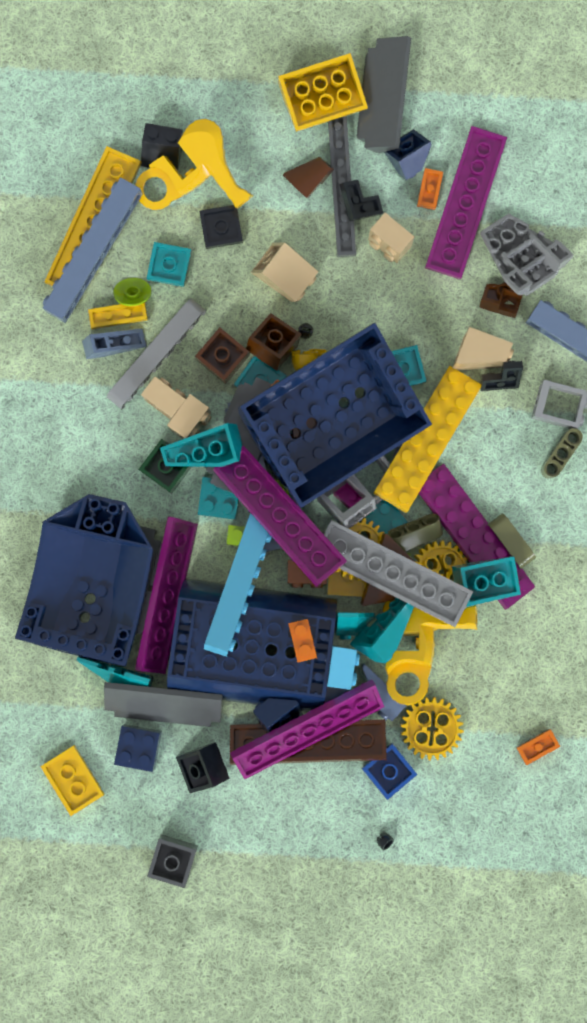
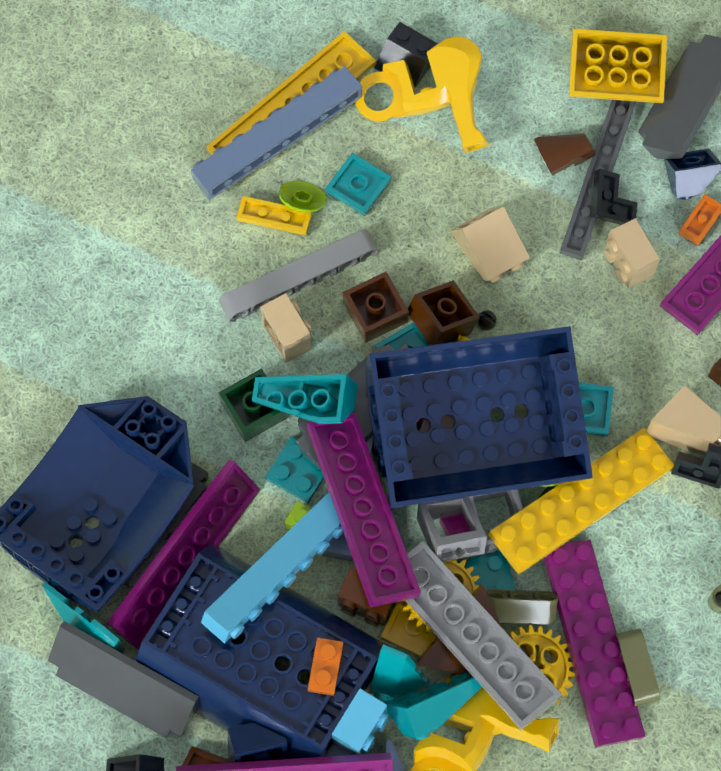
camera: 20 degrees right, 15 degrees down
sand blue slope [82,329,146,359] -> none
dark blue brick [114,724,162,772] -> none
tan brick [167,394,212,439] -> none
black plate [199,205,243,249] -> none
teal slope [452,556,521,607] -> none

